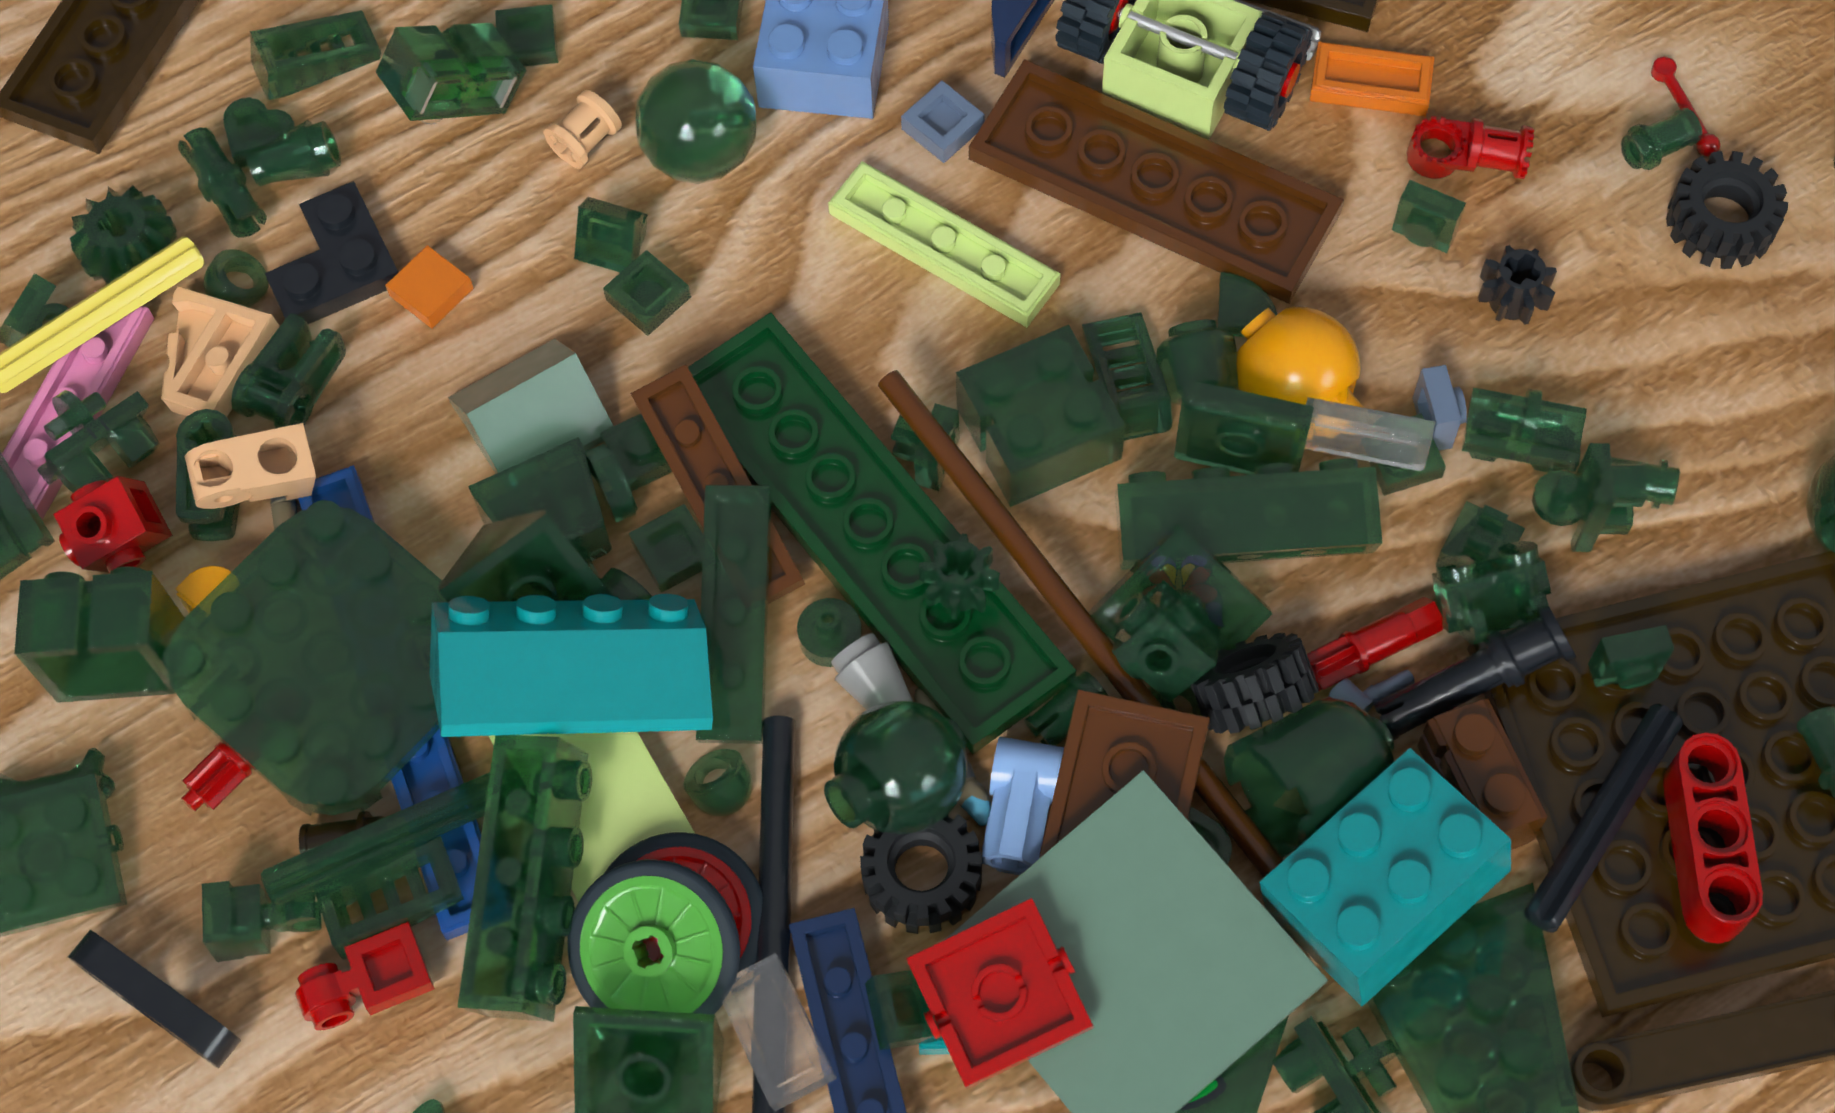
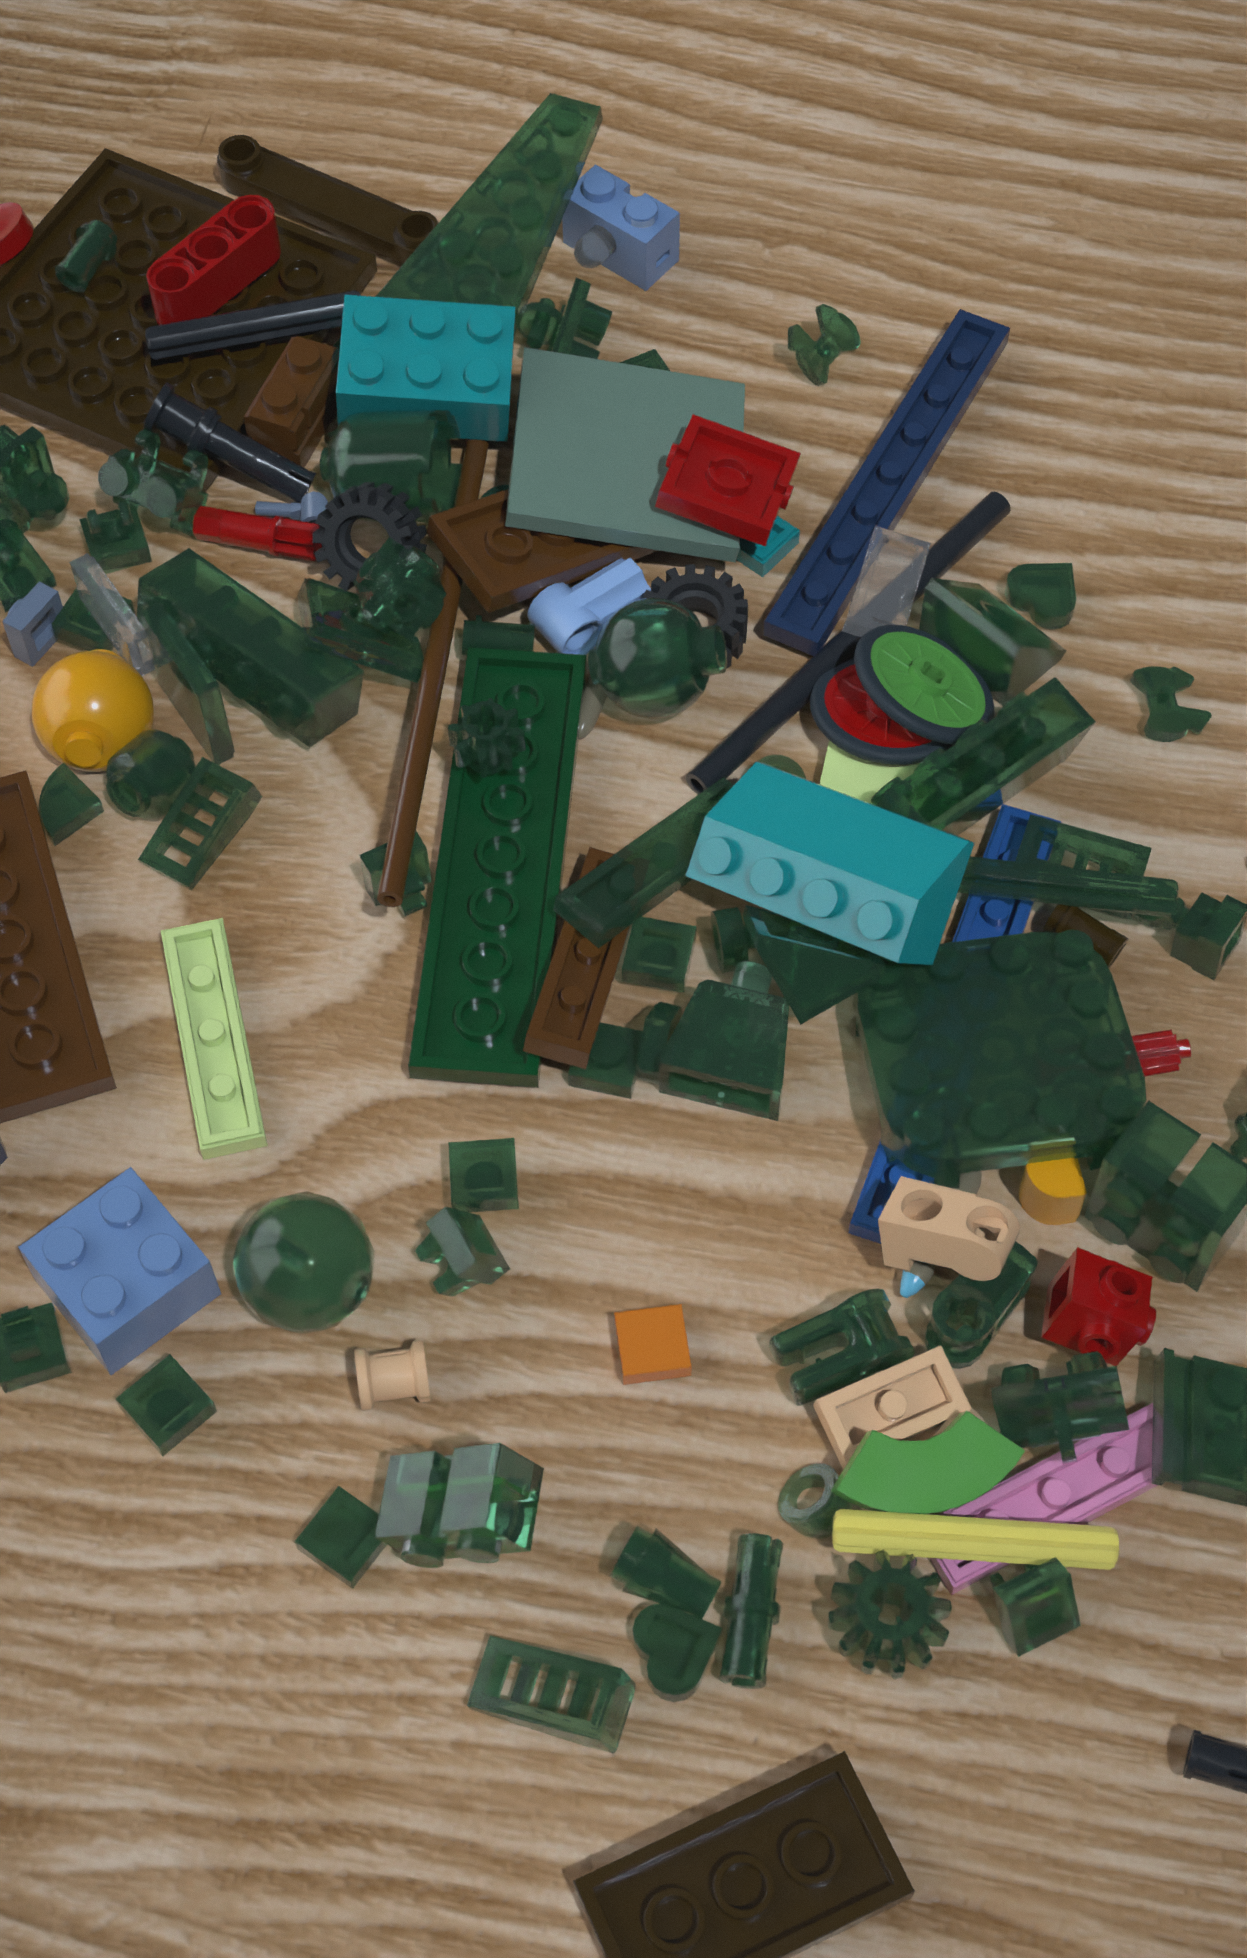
camera: 140 degrees left, 5 degrees down
black plate [264,181,398,332] -> none
red plate [295,922,435,1031] -> none
sand green slope [448,338,616,494] -> none
clear green tile [797,598,862,667] -> none
light grey cone [831,633,920,734] -> none
clear green tile [865,970,943,1050] -> none
sand blue plate [901,81,984,163] -> none
clear green piece [956,325,1125,507] -> none
clear green plate [1588,625,1674,689] -> none
none -> bright green tile [830,1411,1025,1514]

